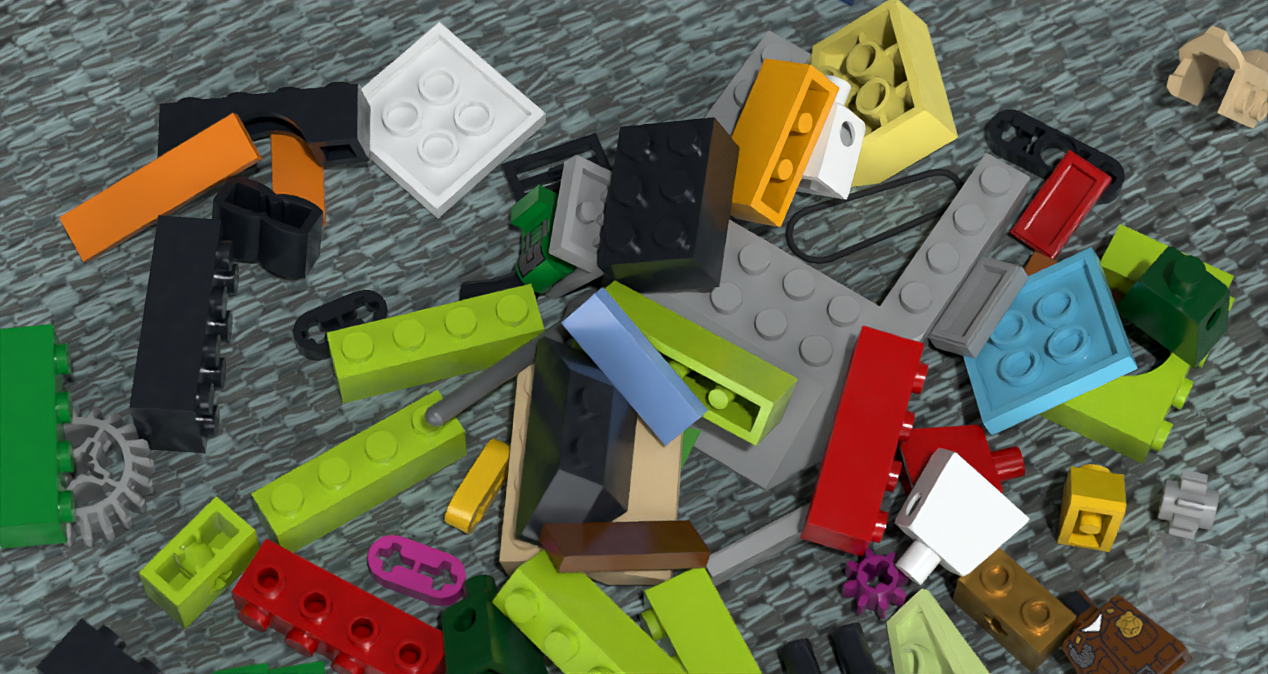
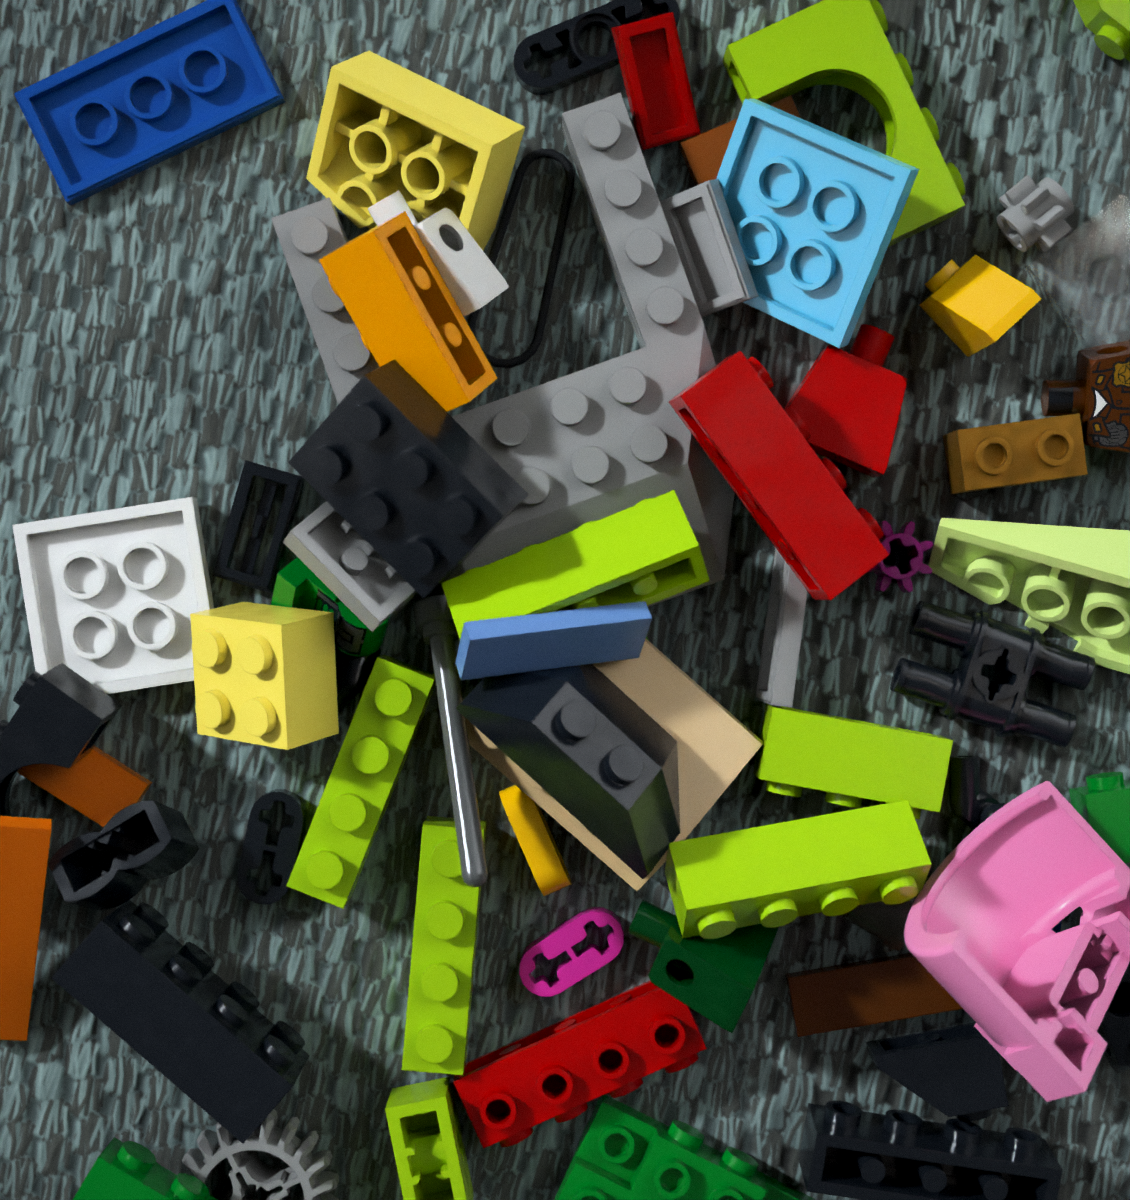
camera: 55 degrees left, 25 degrees up
reddish brown tile [539,520,711,573] -> none
white torso [895,448,1029,585] -> none
dark green torso [1116,246,1230,369] -> none
none -> light yellow brick [190,602,339,750]

